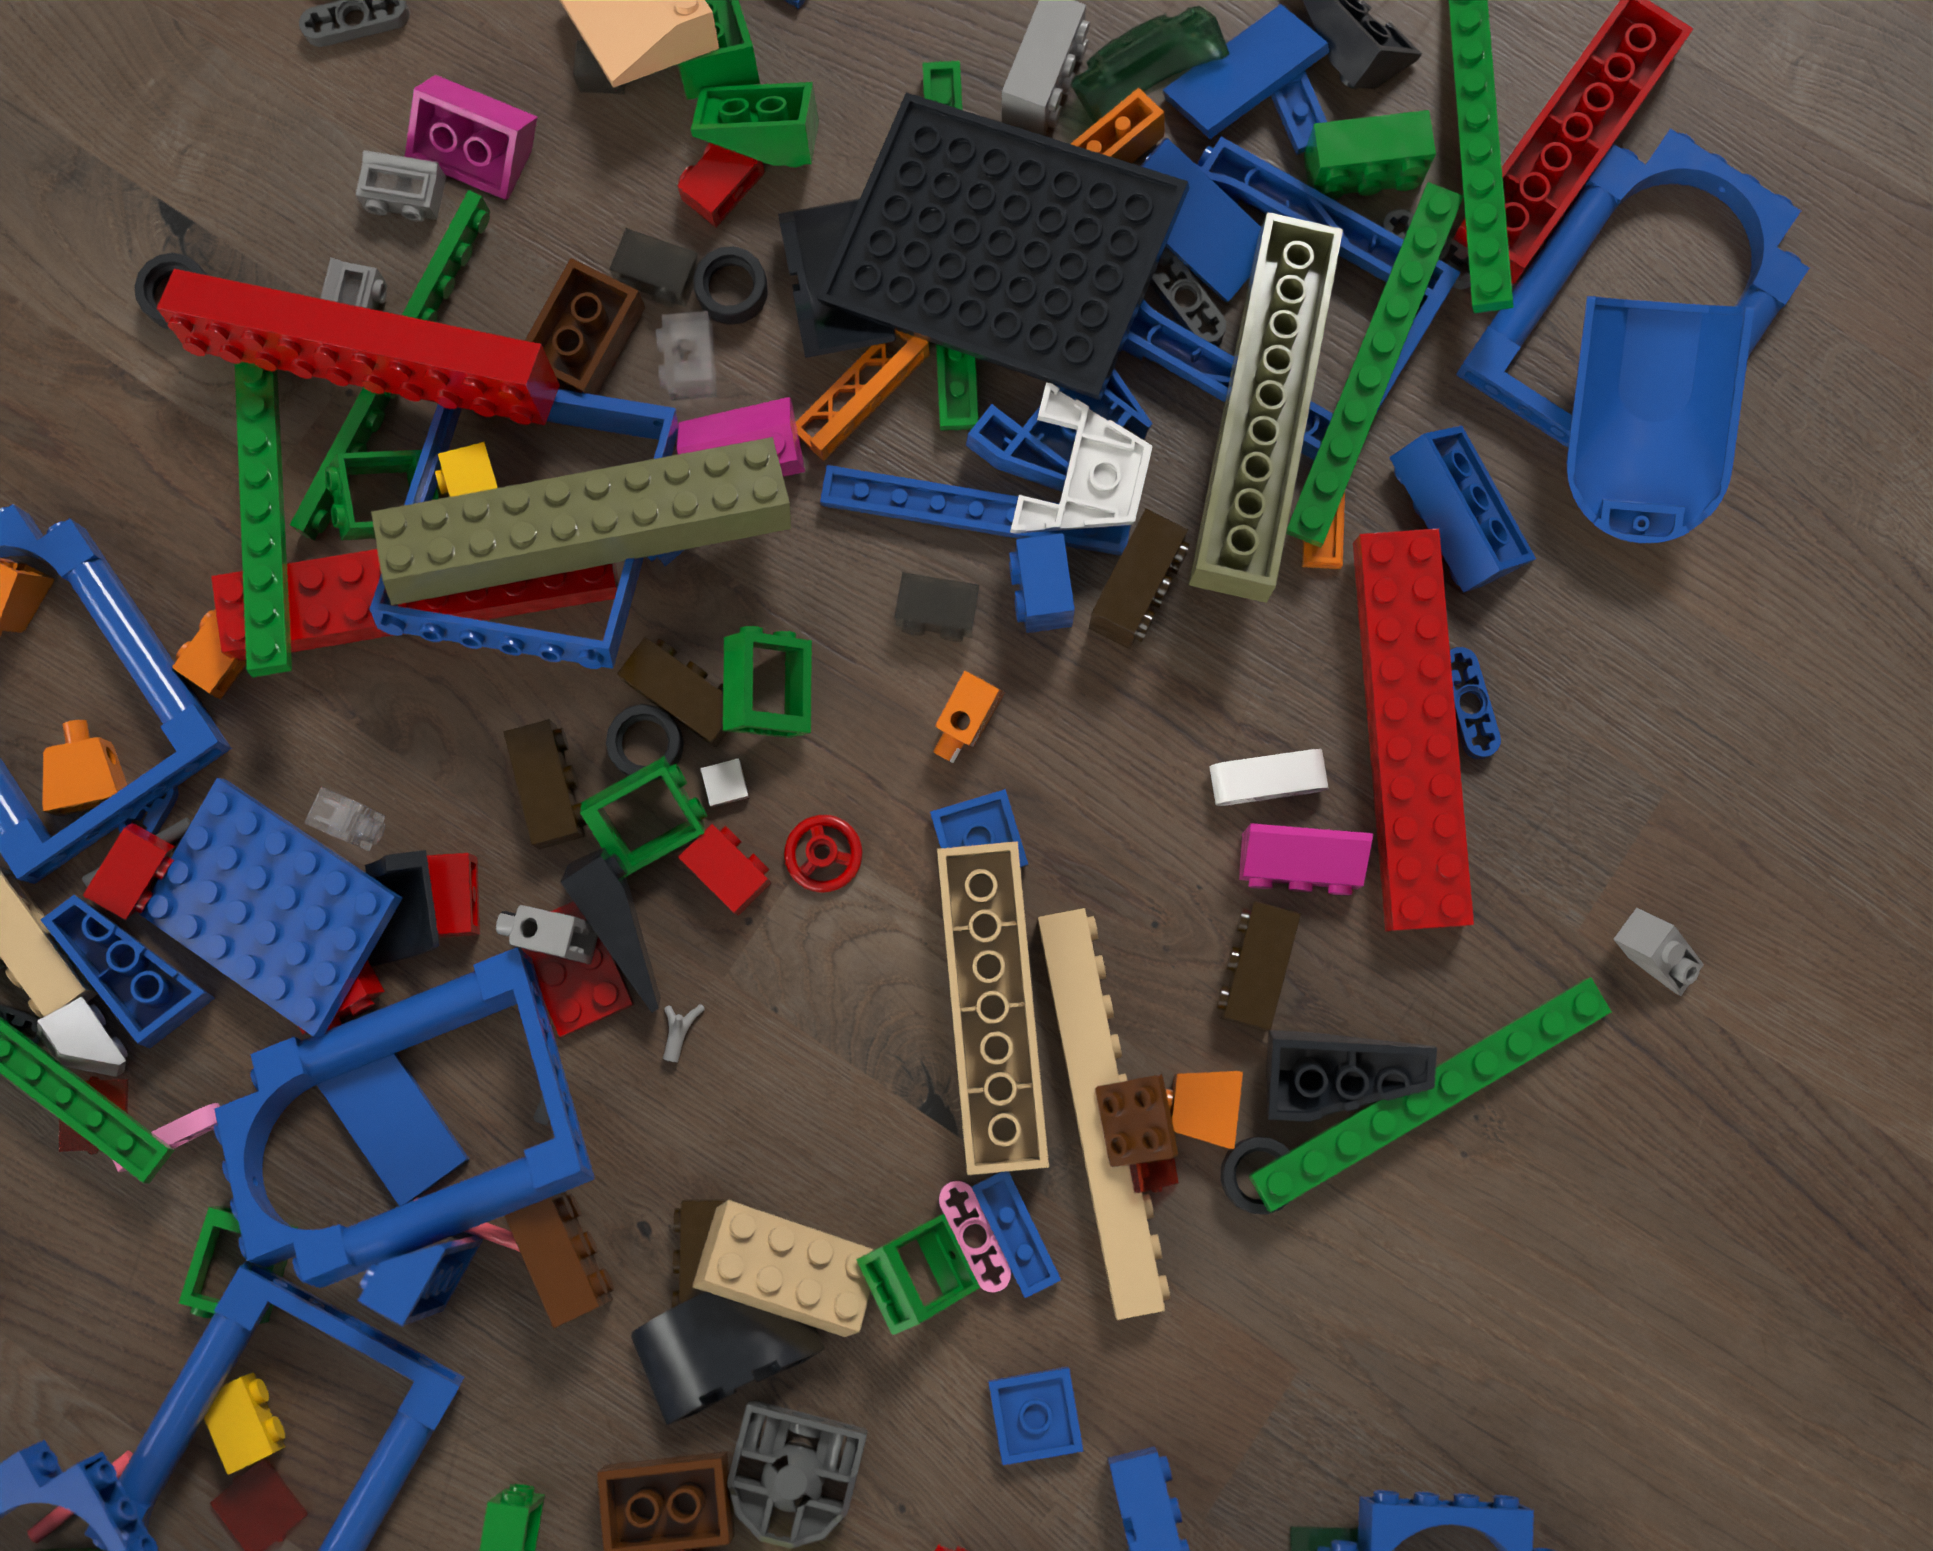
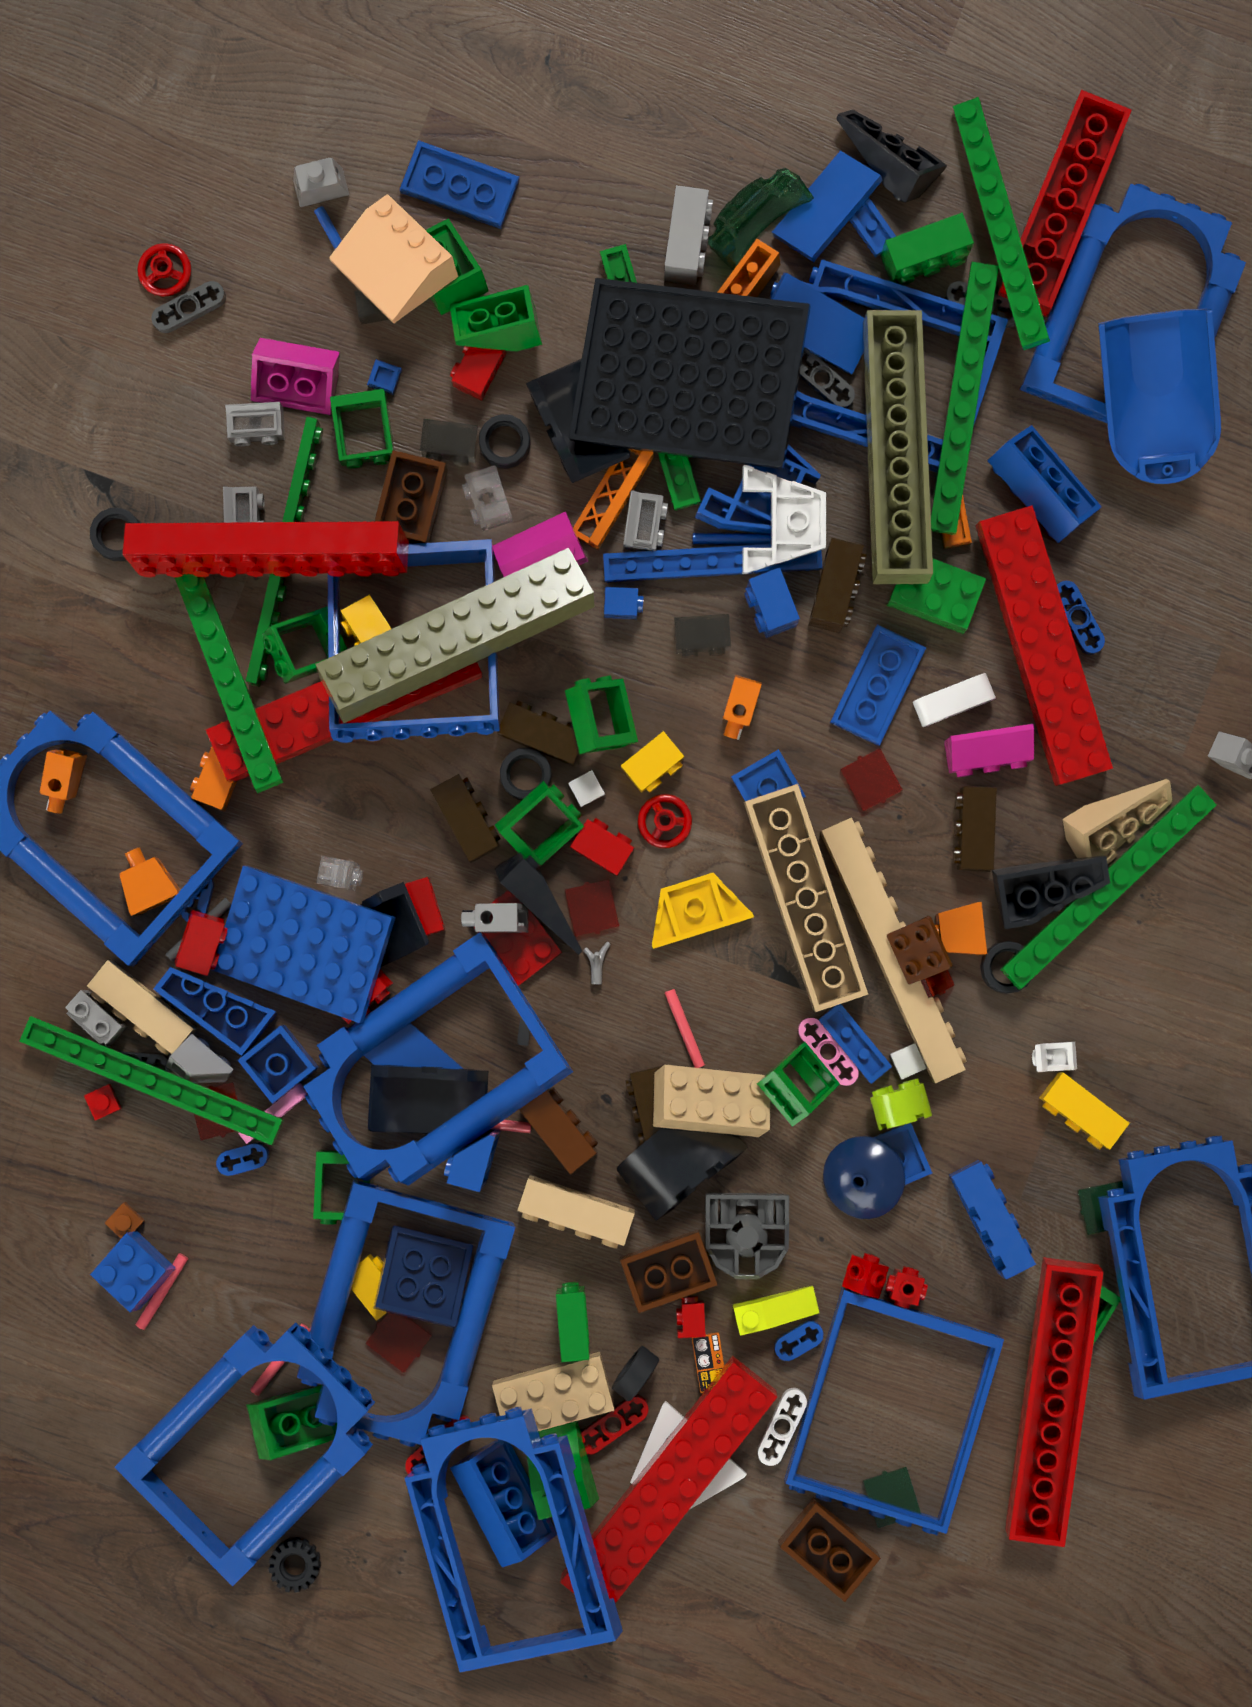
camera: 15 degrees left, 5 degrees up
none -> blue beam [216,1143,269,1176]
none -> blue brick [238,1025,320,1104]
none -> green window [330,389,394,469]
none -> blue tile [367,359,402,395]
none -> black panel [368,1065,489,1137]
none -> dark blue plate [373,1226,473,1328]
none -> tan brick [517,1175,635,1249]
none -> clear red piece [565,880,619,936]
none -> blue brick [604,587,643,620]
none -> yellow brick [621,731,684,793]
none -> light grey window [623,490,668,551]
none -> yellow wing [652,873,754,949]
none -> coral bar [665,989,705,1068]
none -> blue bar [693,533,771,545]
none -> dark blue dish [823,1136,905,1219]
none -> blue tile [830,624,926,746]
none -> clear red piece [840,748,903,811]
none -> lime brick [870,1078,932,1130]
none -> green brick [887,559,986,634]
none -> white tile [890,1043,926,1080]
none -> white bracket [1032,1042,1077,1072]
none -> yellow brick [1039,1072,1130,1150]
none -> tan wedge [1063,779,1173,864]

